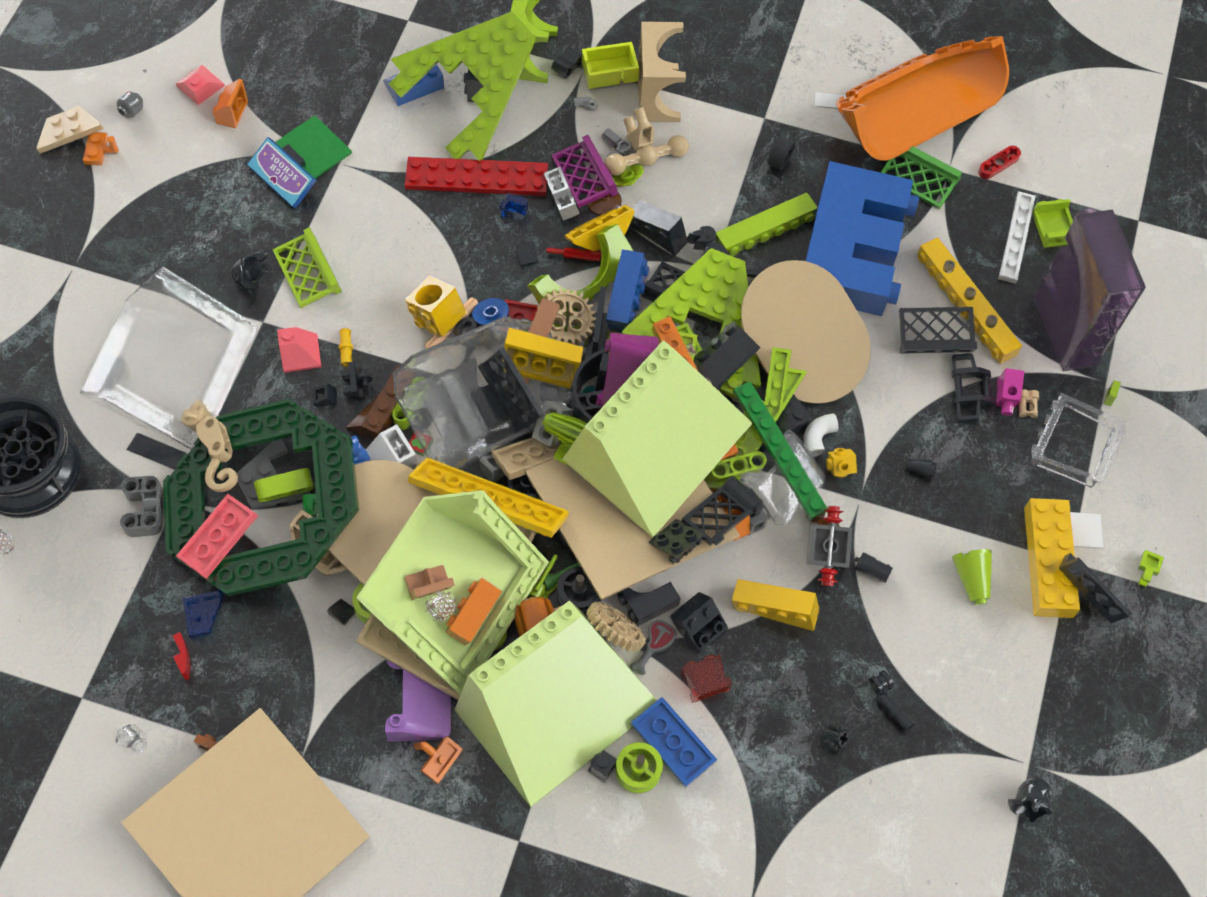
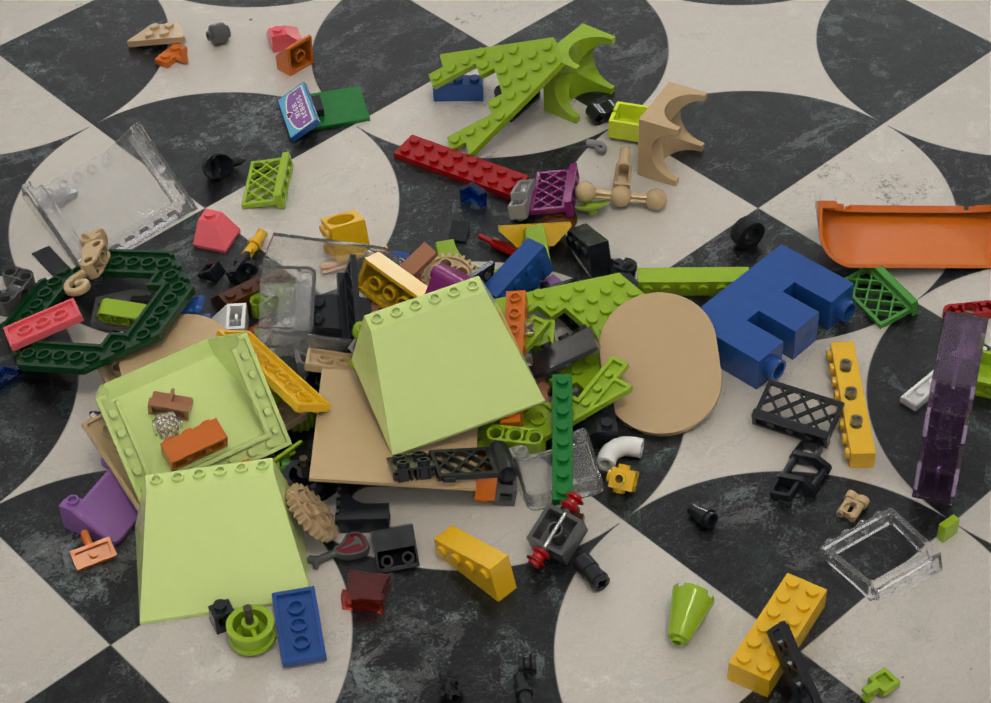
camera: 35 degrees right, 20 degrees down
flat silver bar [602,128,631,158] -> none
dark pink torso [996,368,1024,416] -> none
white sticker [1070,512,1104,548] -> none

